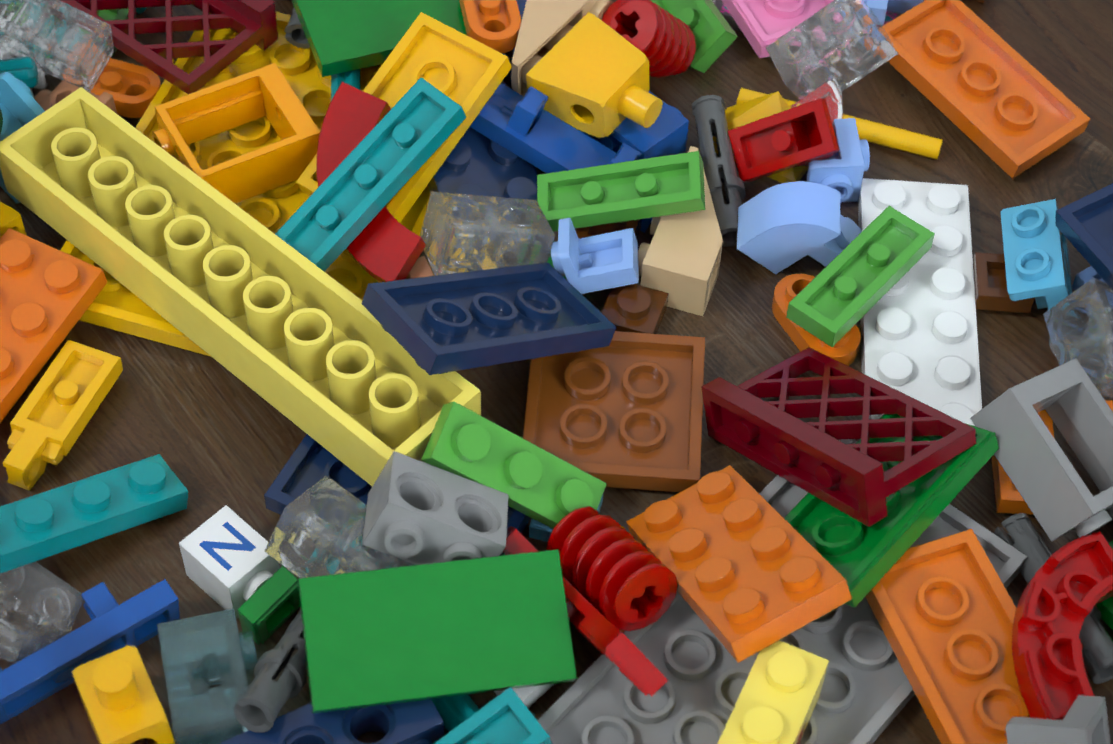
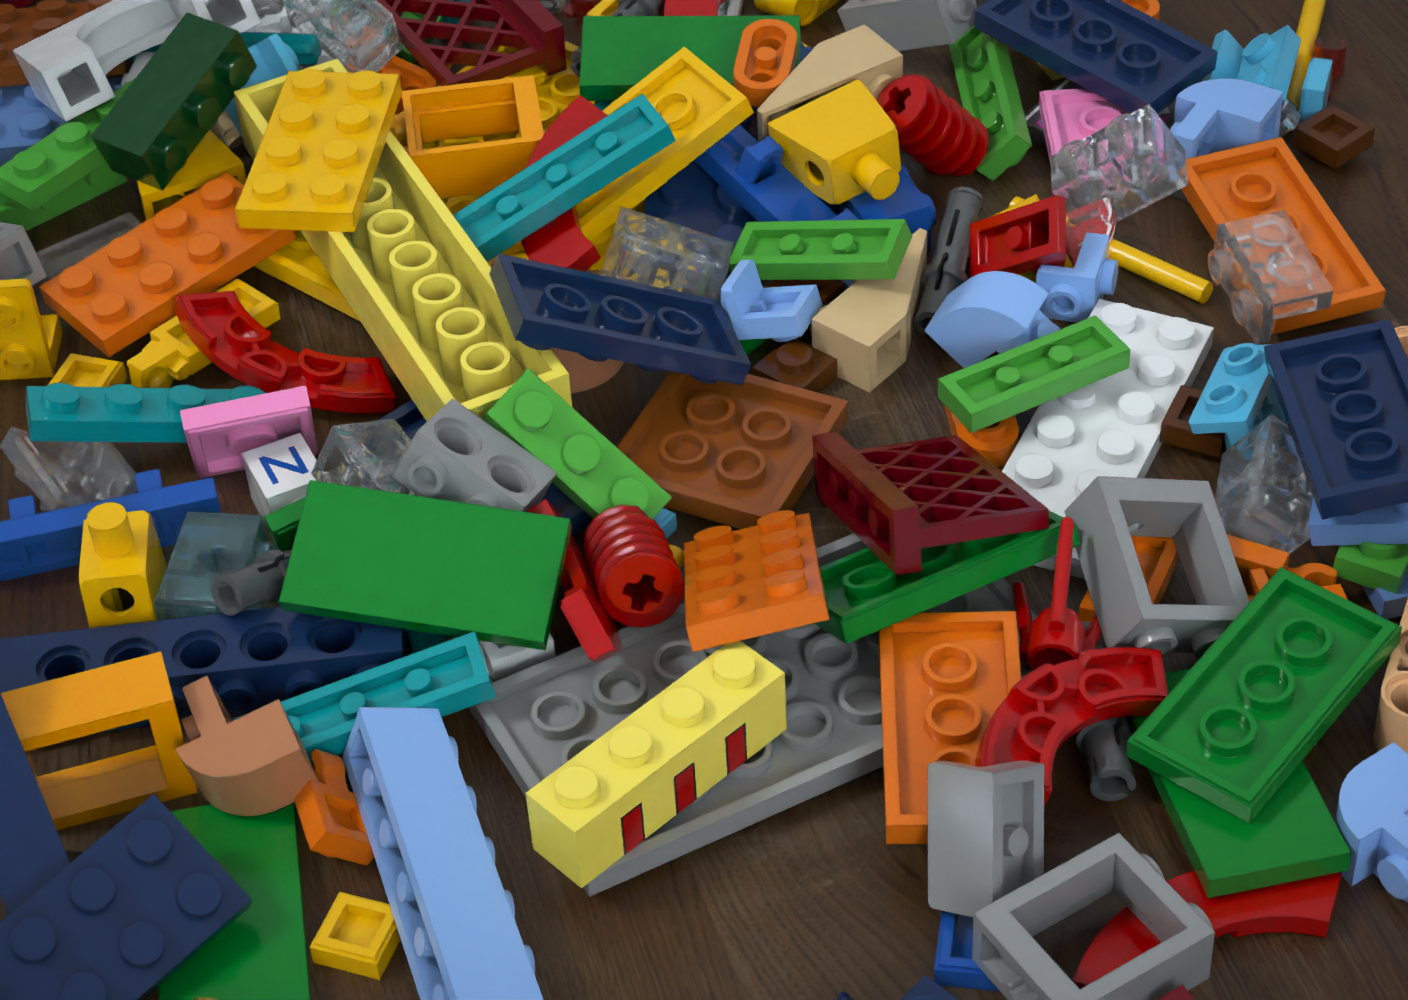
camera: 25 degrees right, 10 degrees down
none -> red tile [175,291,396,414]
none -> bright pink tile [180,386,319,478]
none -> yellow plate [235,69,402,232]
none -> red plant [1012,517,1102,670]
none -> clear bracket [1208,210,1334,345]

